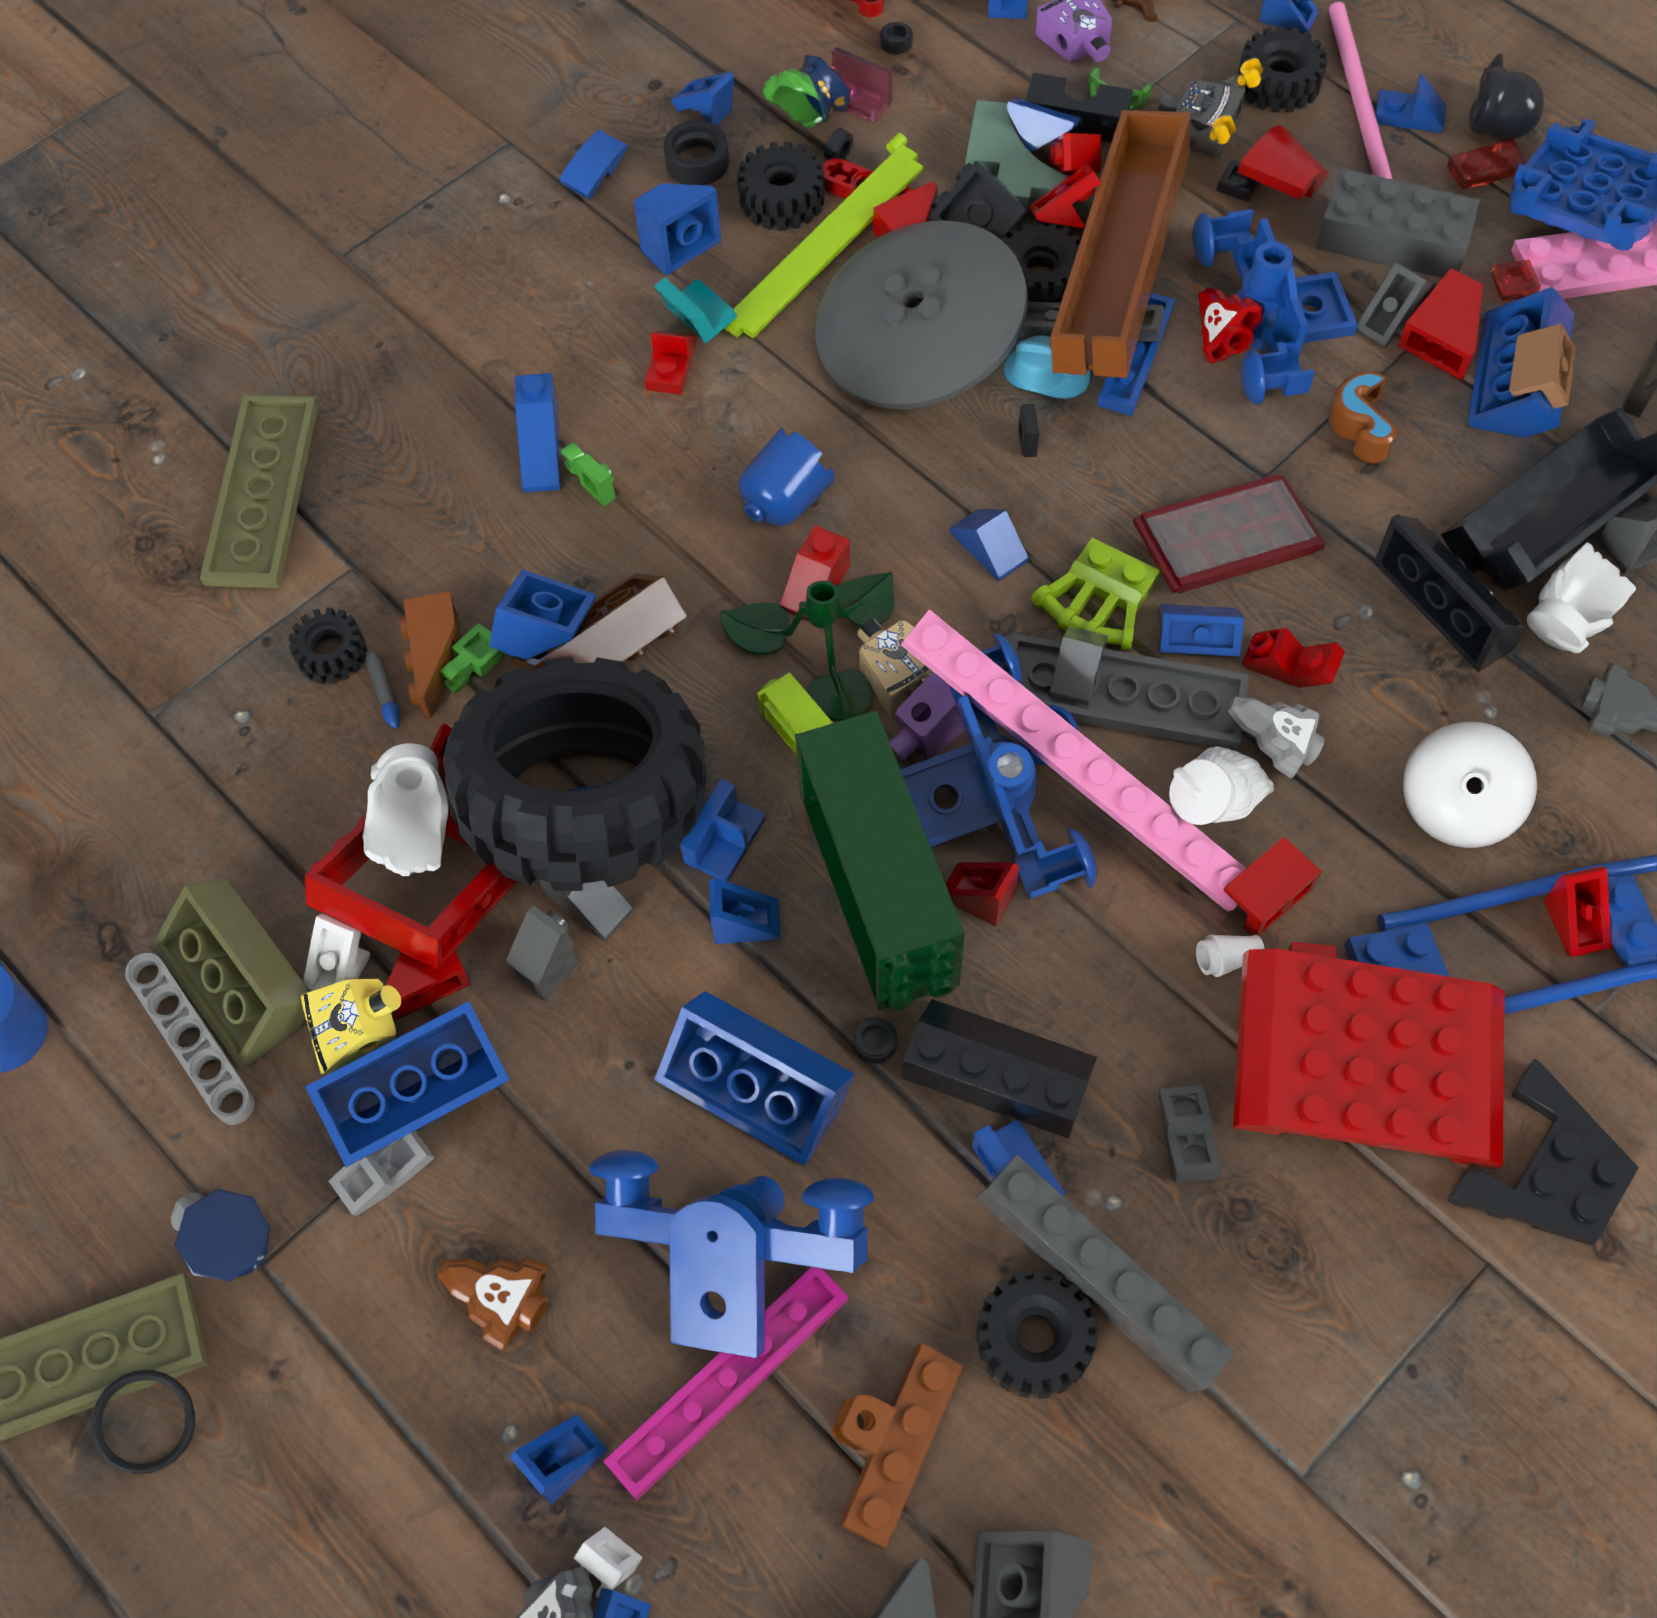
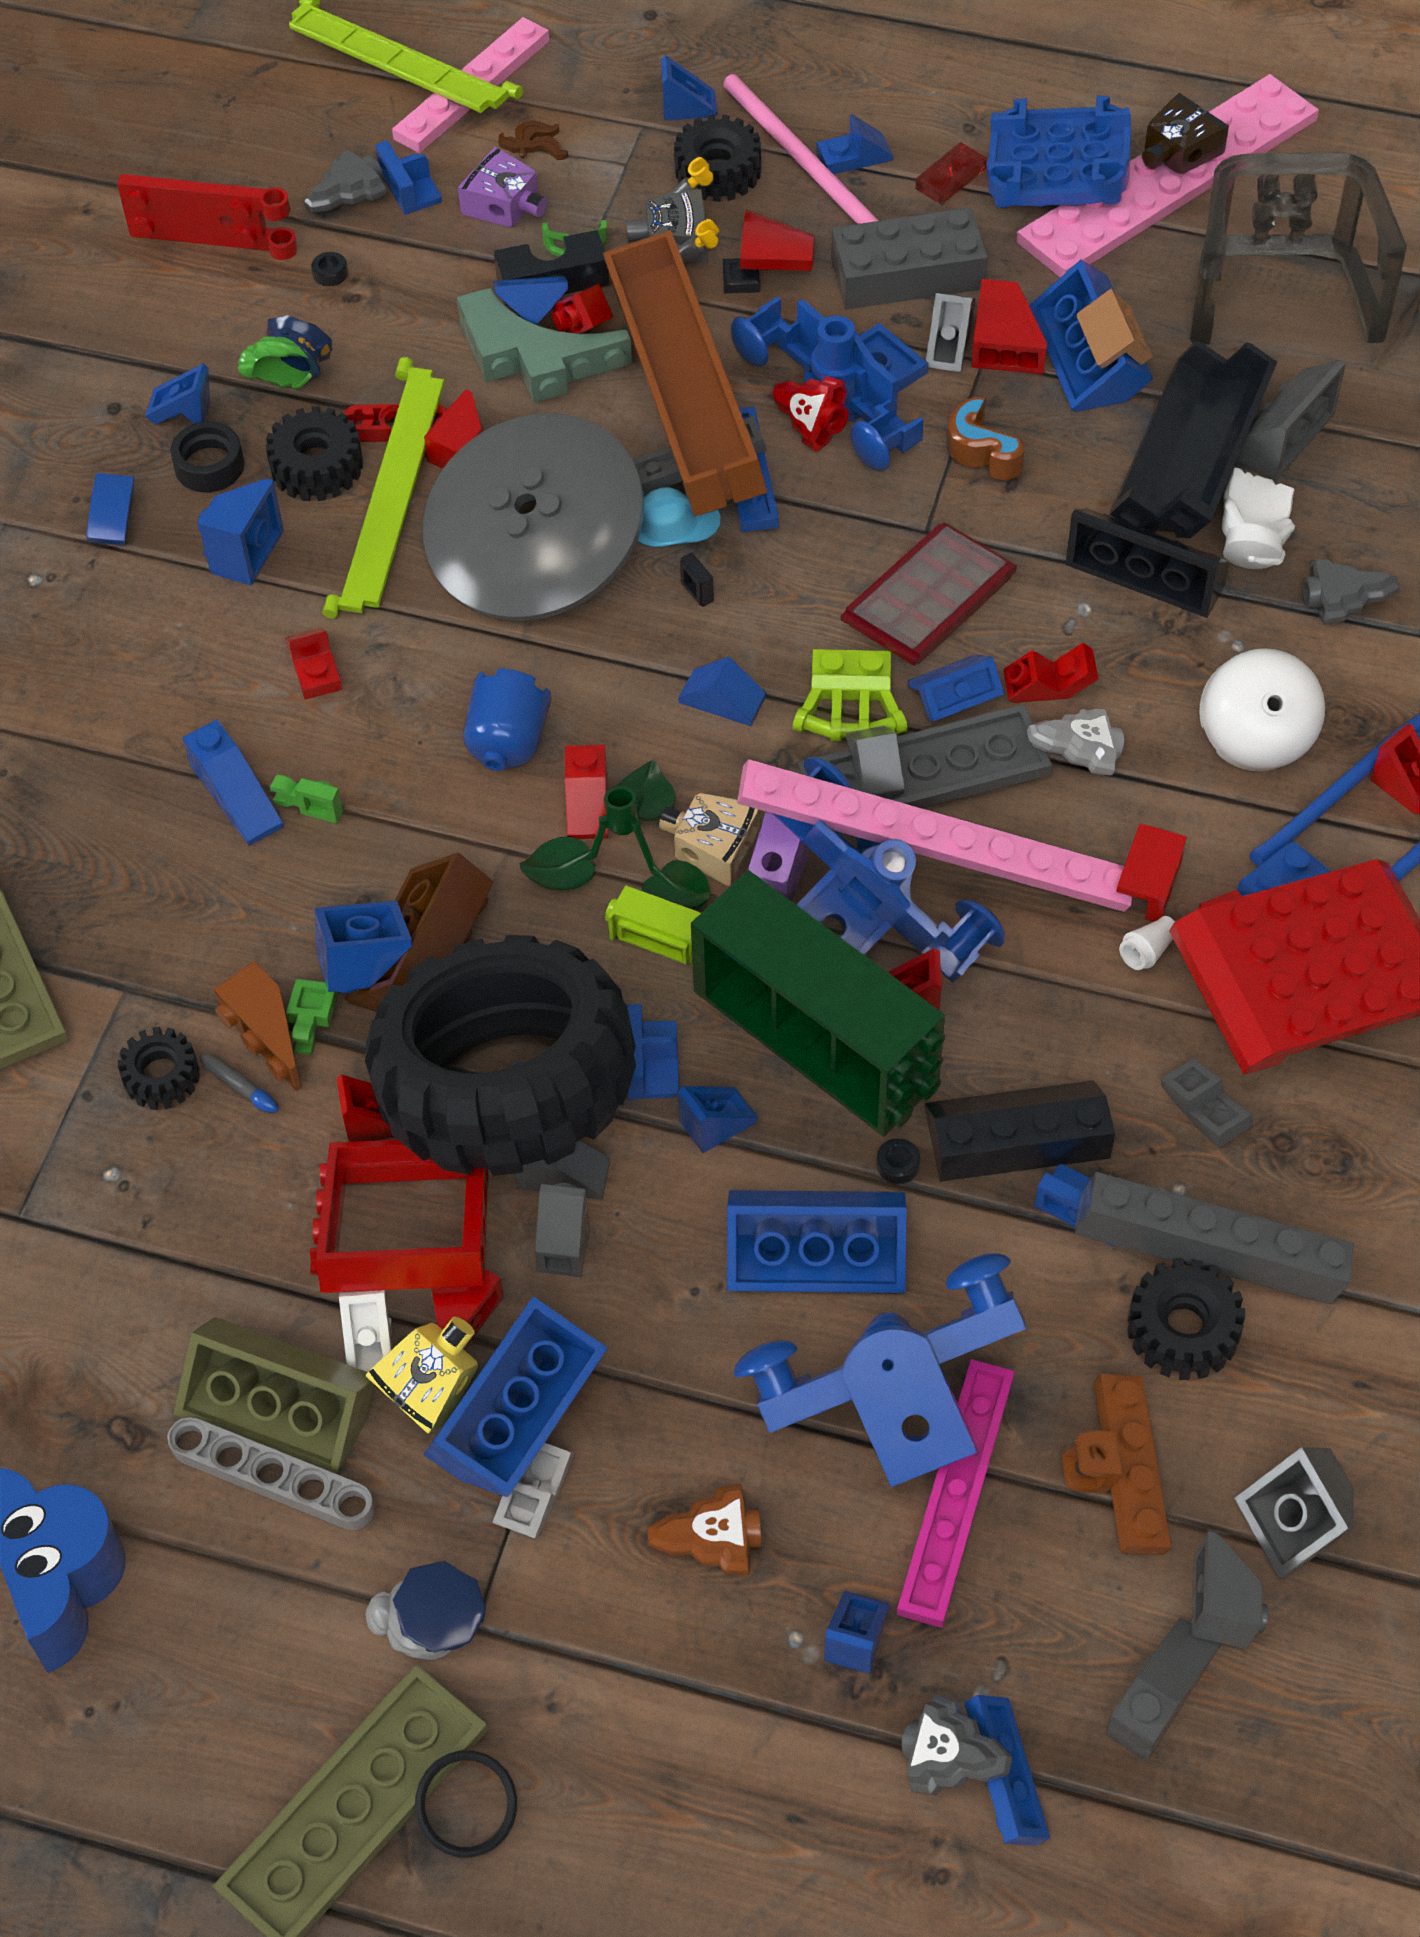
camera: 30 degrees left, 5 degrees down
white hair [363,743,450,876] -> none
white tile [574,1527,643,1598] -> none
teal panel [654,277,737,344] -> none
black tile [824,128,853,161] -> none
clear pink panel [832,47,892,123] -> none
black plate [929,161,1029,239] -> none
black tyre [1001,221,1081,302] -> none
red slope [1028,163,1101,228] -> none
white hair [1169,746,1274,825] -> none
black piece [1469,54,1544,140] -> none
clear red plate [1491,259,1541,301] -> none

